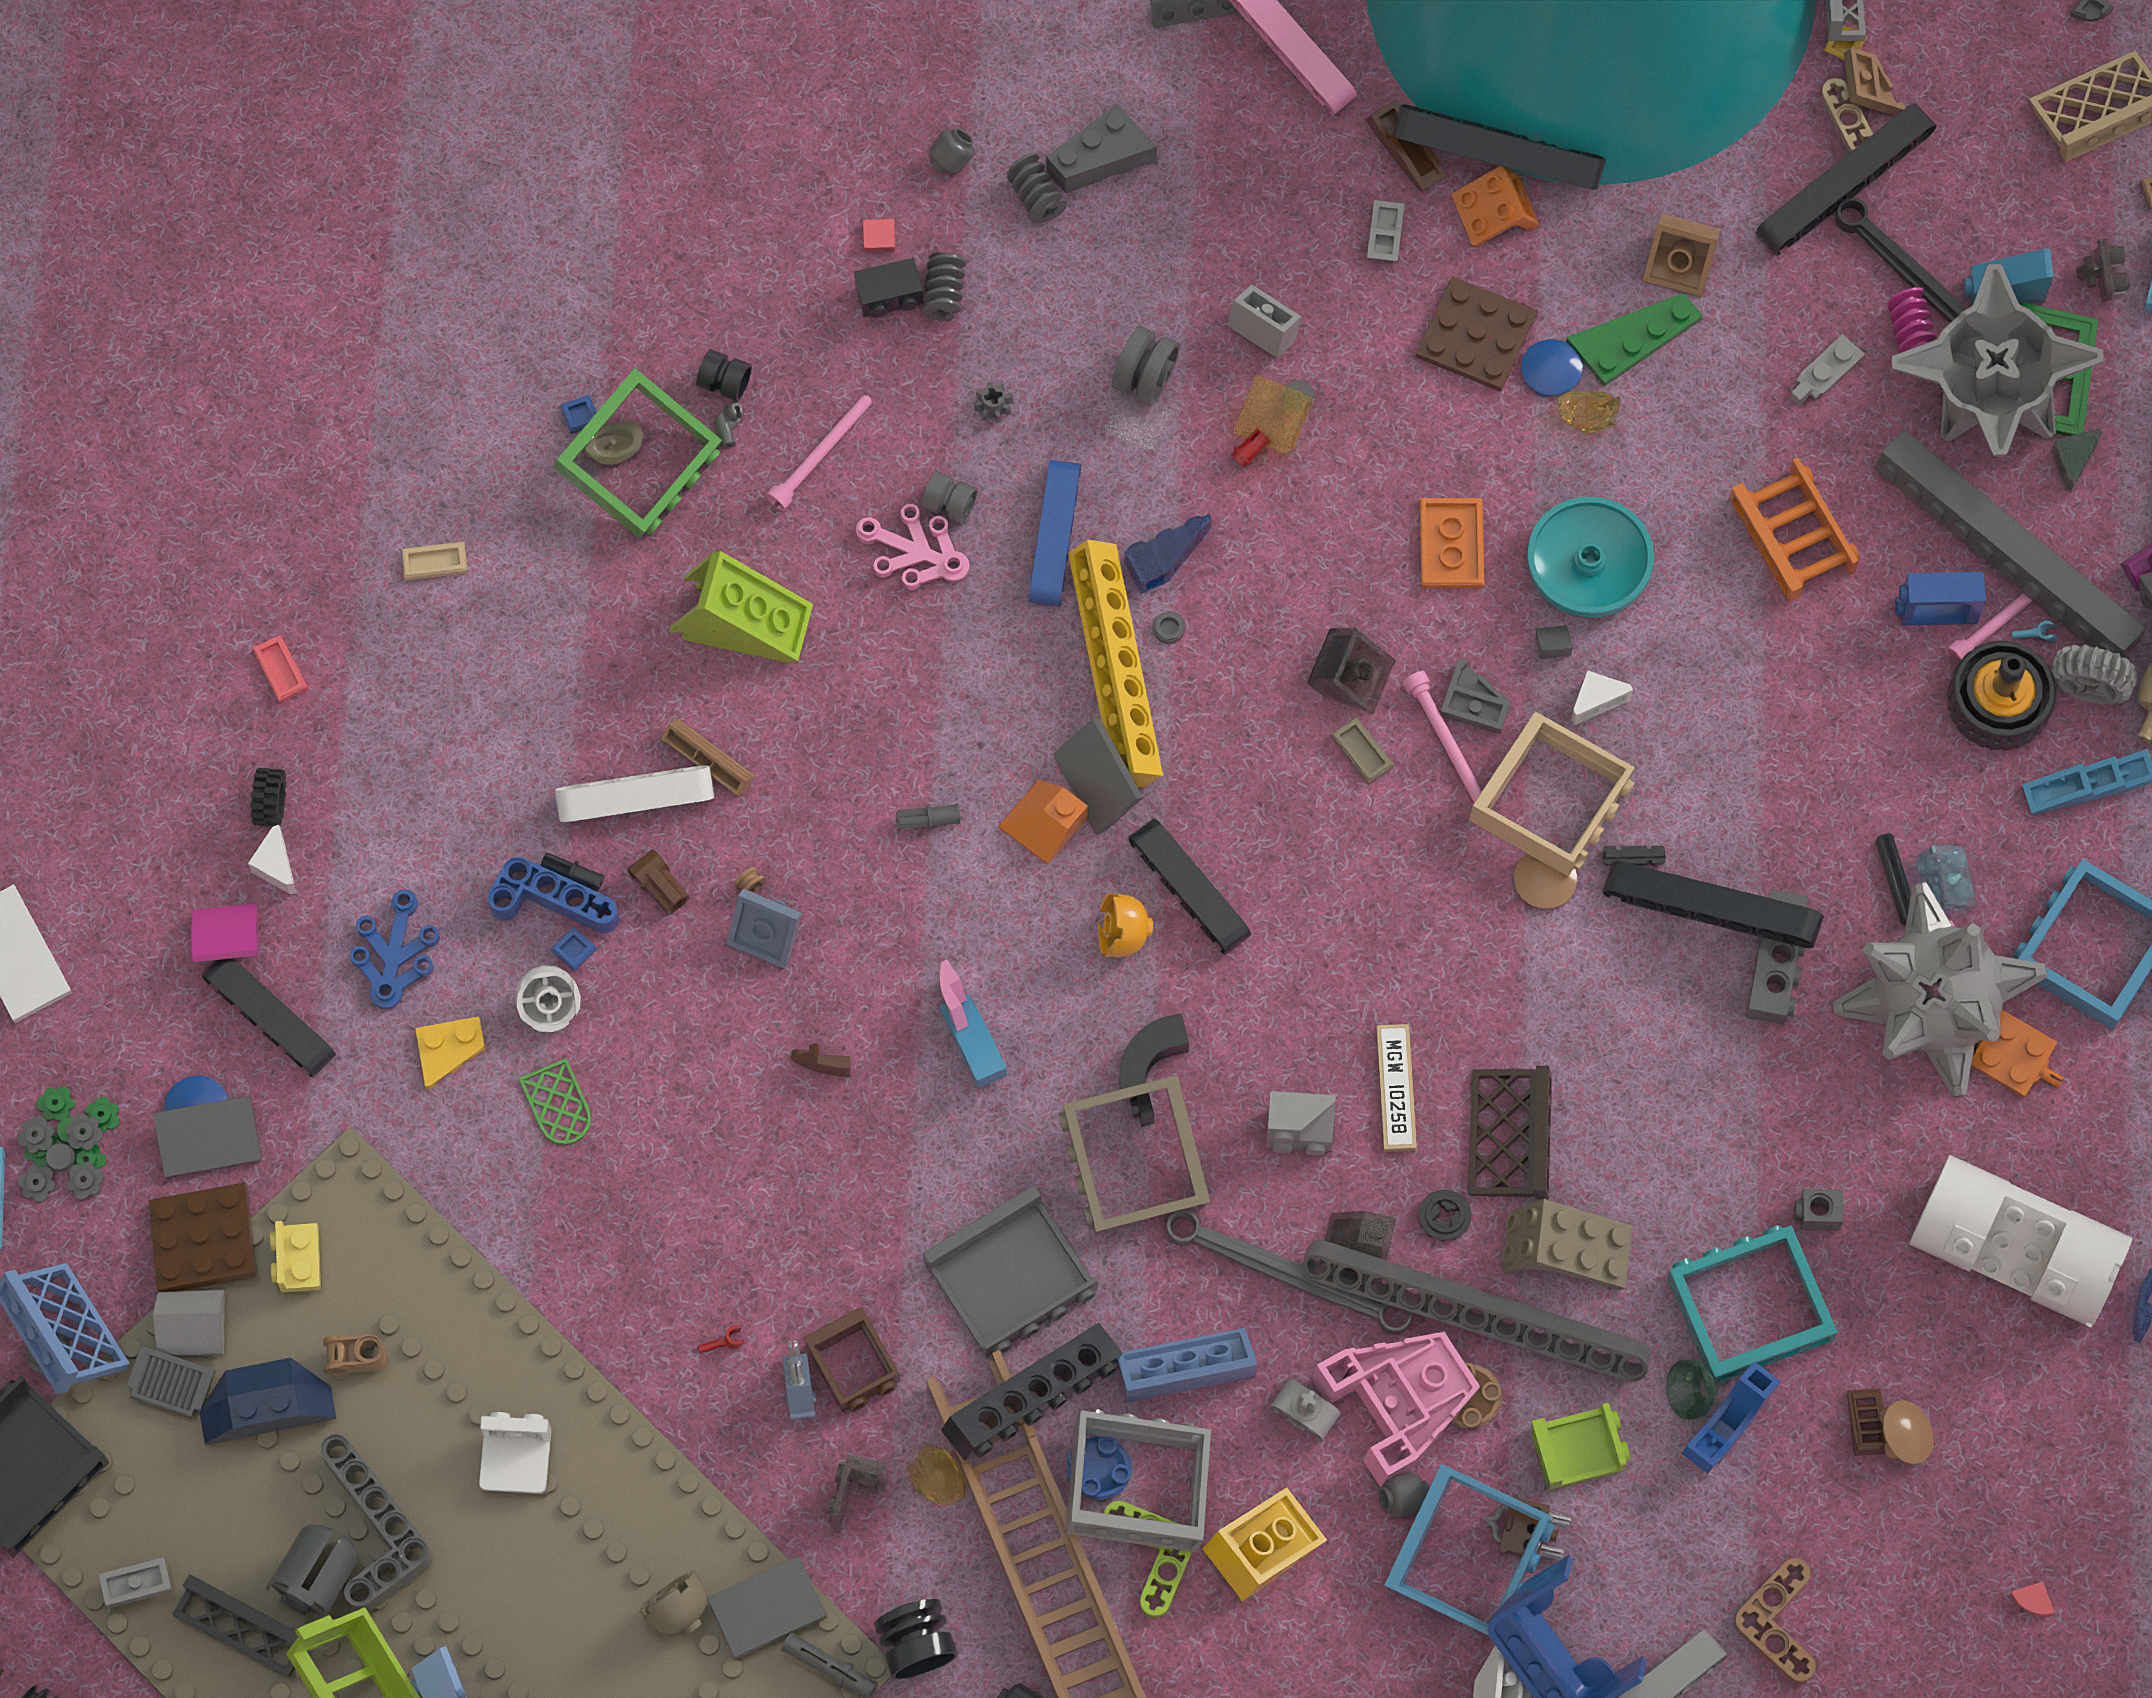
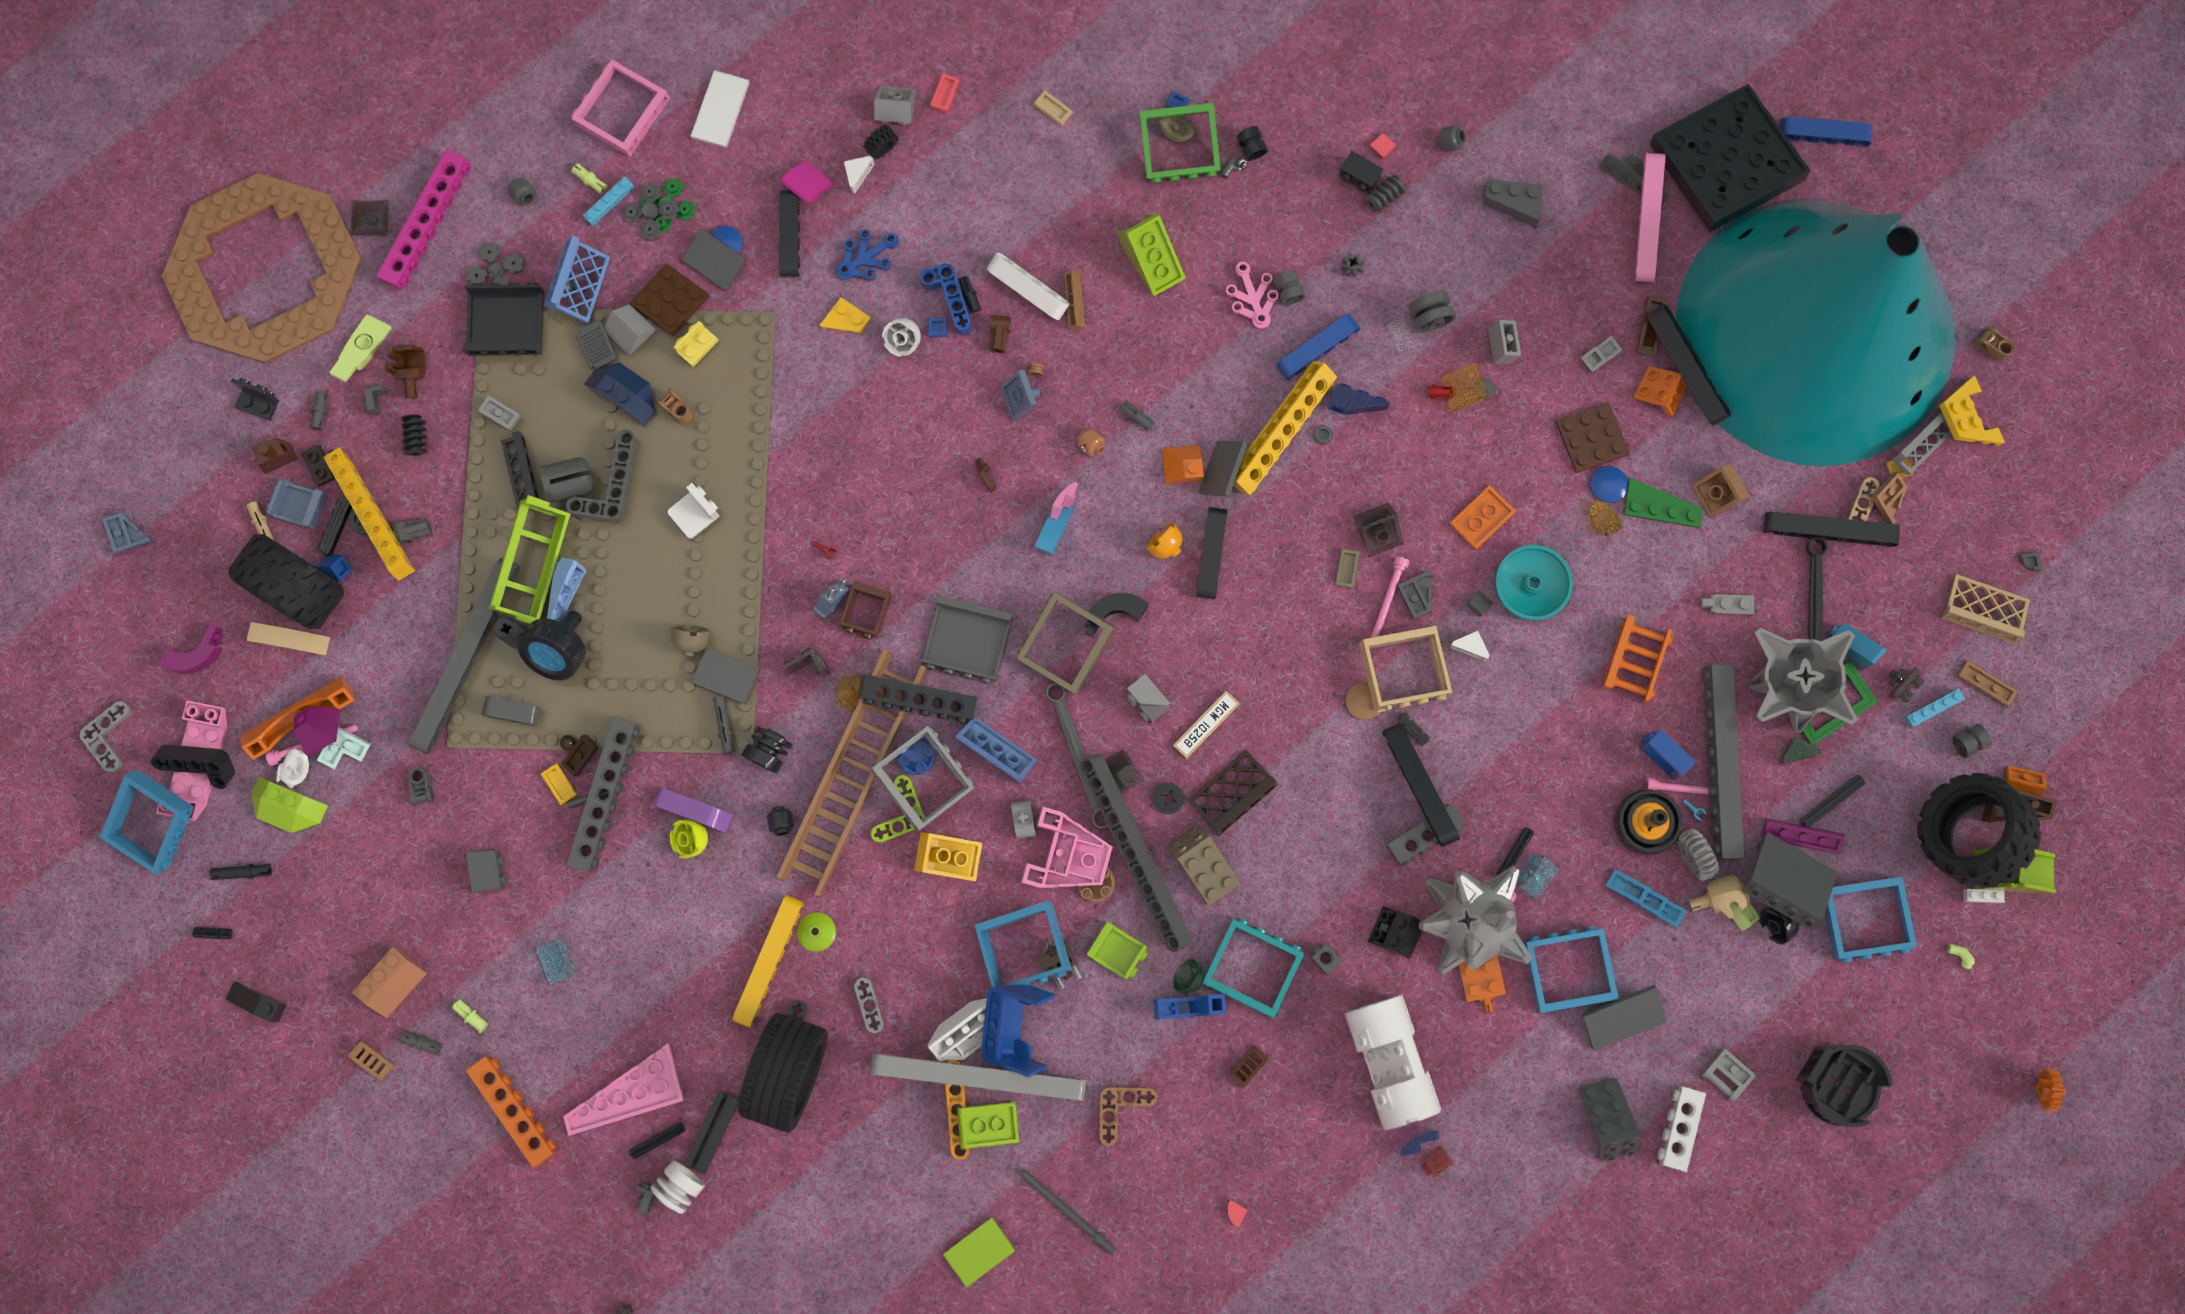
camera: 50 degrees right, 10 degrees up
bright green window [519,1058,591,1145] -> none
bright pink piece [765,395,872,511] -> none
dark grey piece [1006,152,1067,223] -> none
dark grey head [1378,1472,1429,1519] -> none
medium nougat dish [1880,1400,1934,1465] -> none
dark pink piece [1887,287,1936,353] -> none
none -> light grey slope [874,86,916,125]
none -> nougat head [1077,429,1105,457]
none -> black slope [1368,906,1422,959]

